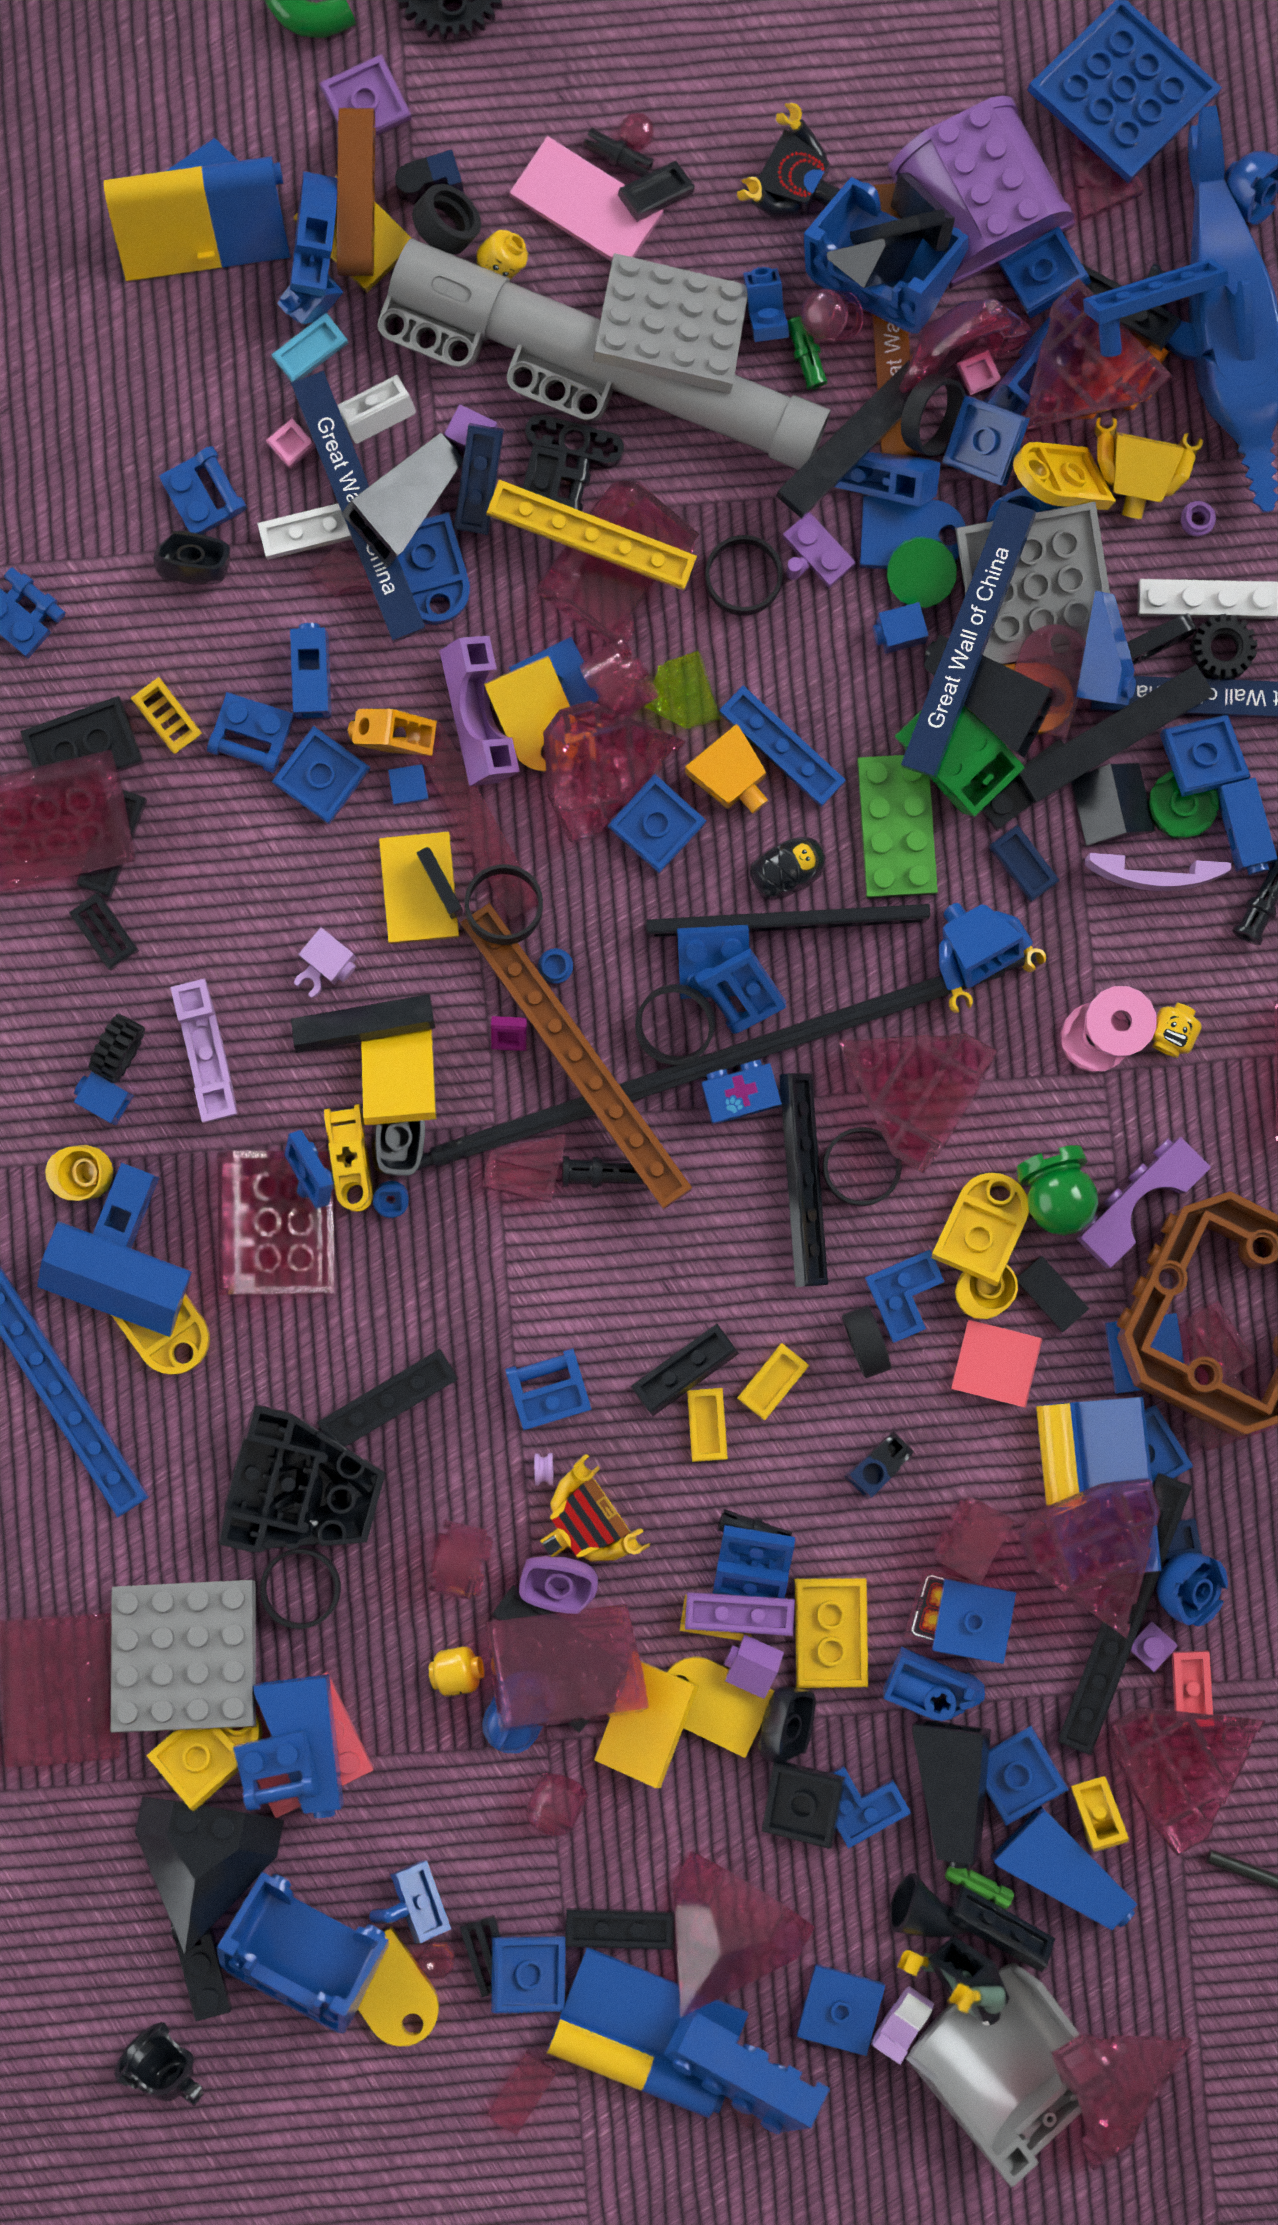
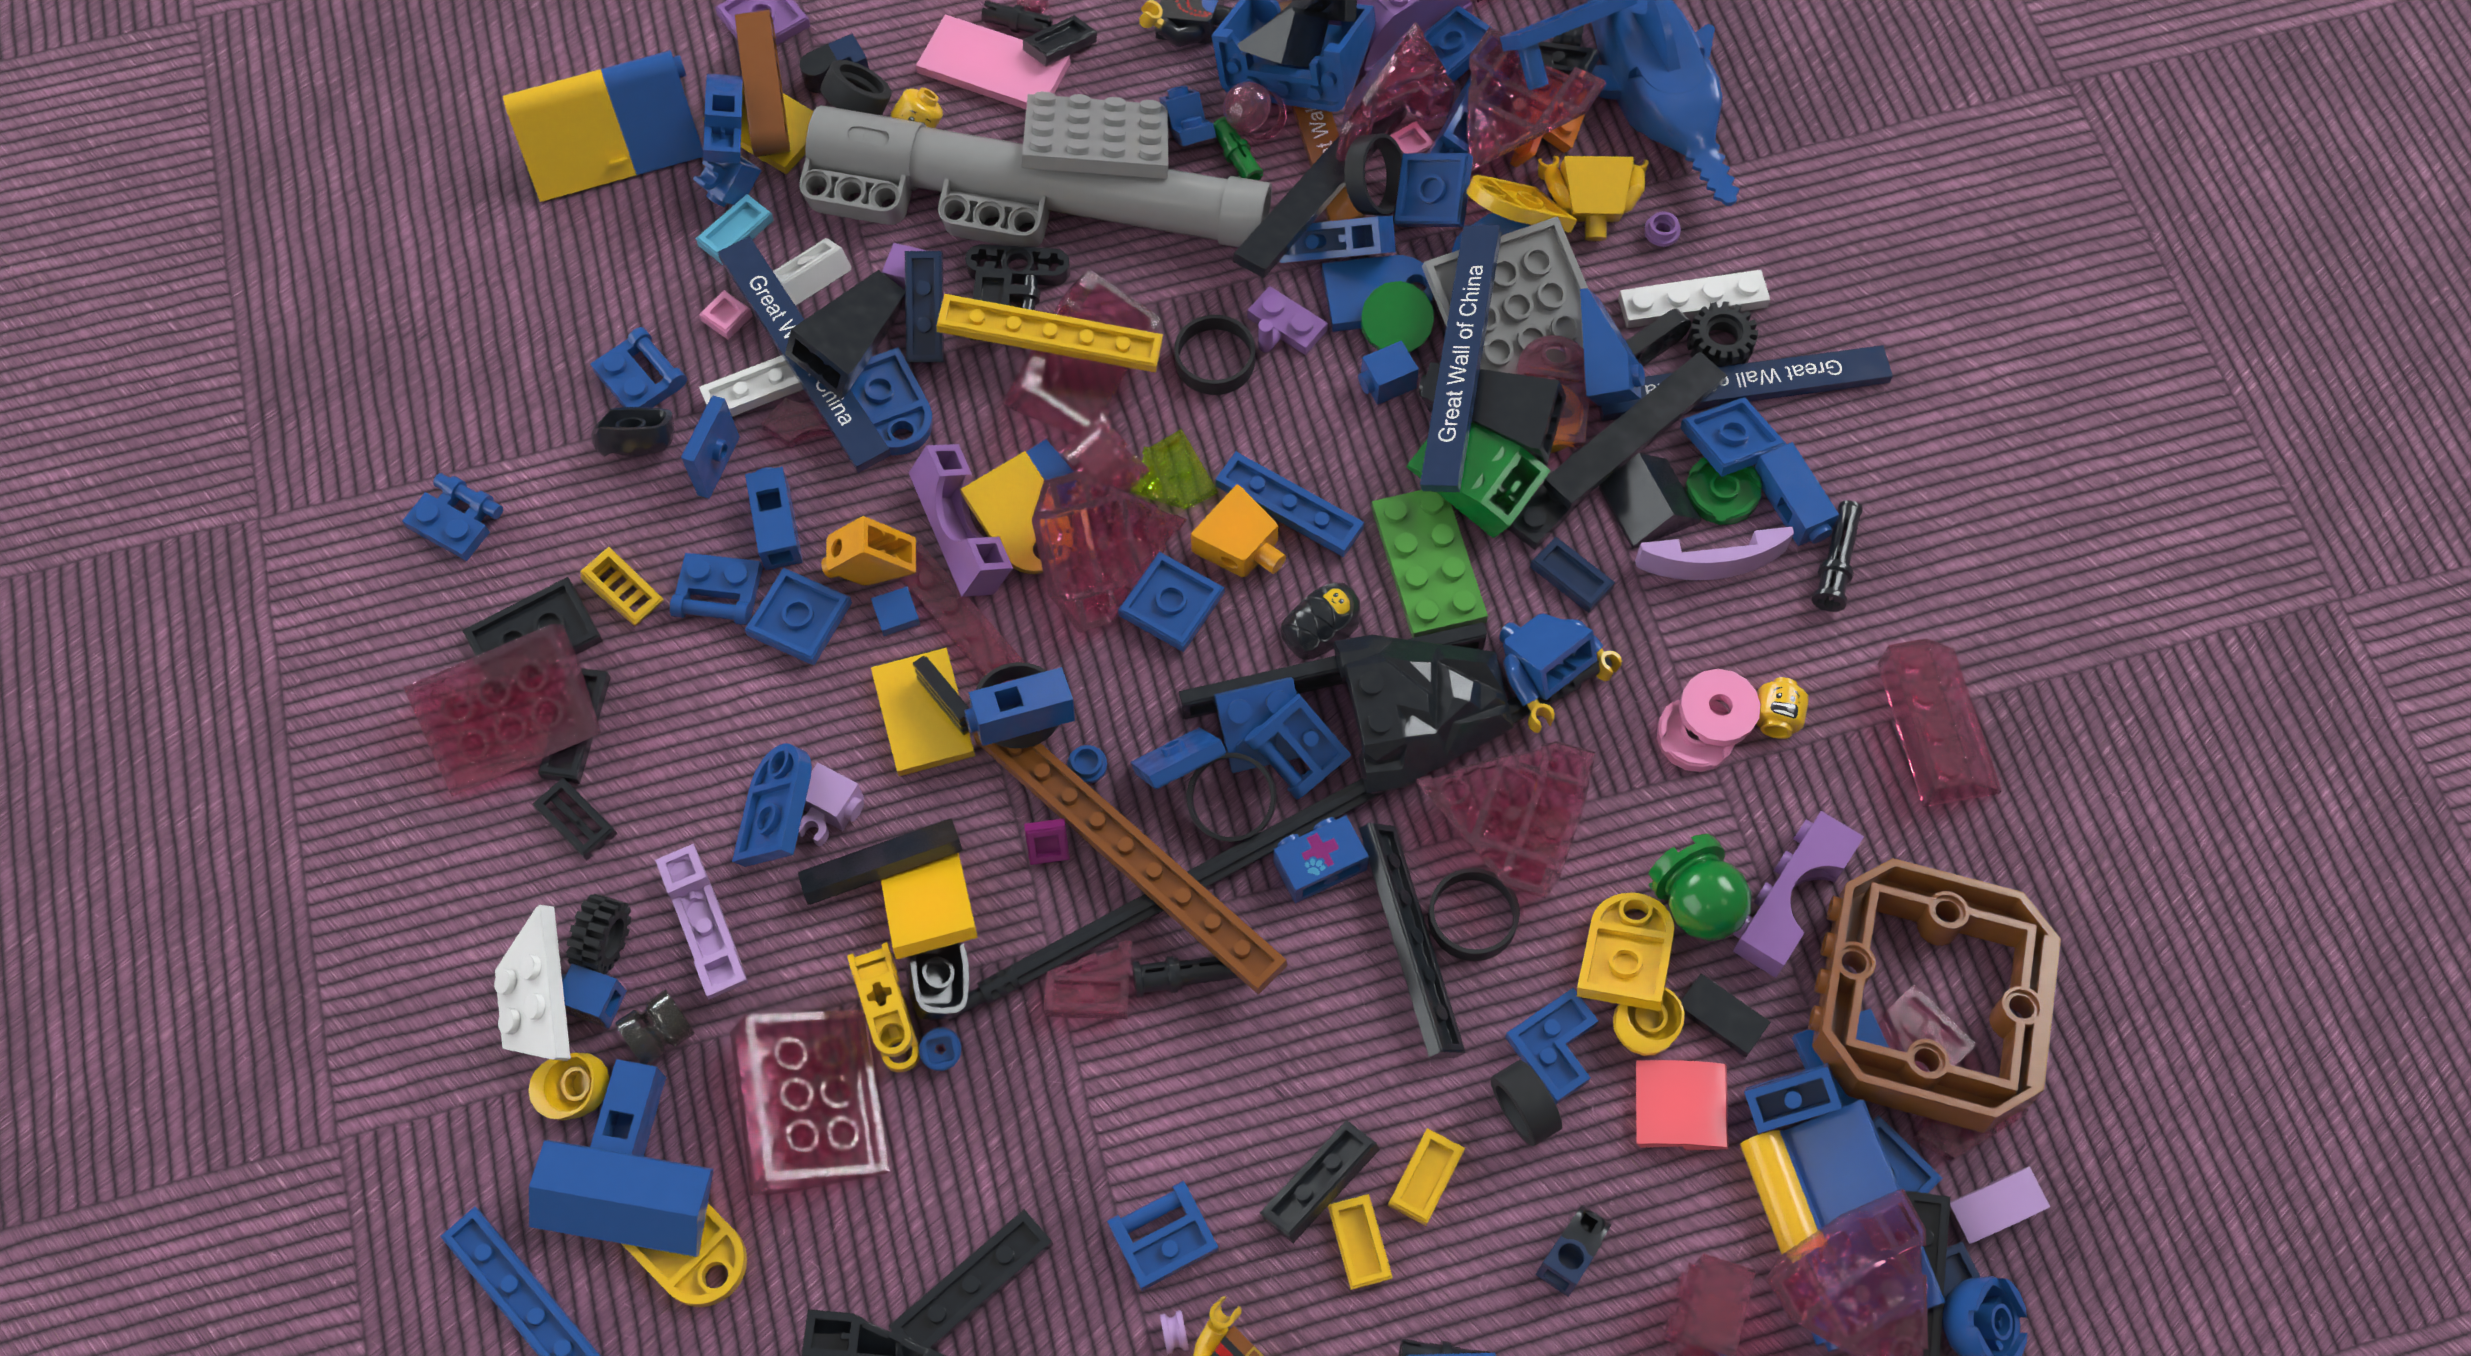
camera: 10 degrees left, 20 degrees down
blue plate [284,1130,335,1209] -> none
none -> white wing [494,905,571,1061]
none -> clear smoke wheel [615,989,695,1065]
none -> blue plate [681,395,740,499]
none -> blue tile [732,743,812,867]
none -> blue brick [964,667,1075,746]
none -> blue plate [1130,727,1226,789]
none -> black wedge [1333,634,1514,795]
none -> blue brick [1744,1063,1842,1133]
none -> lavender slope [1950,1166,2050,1244]

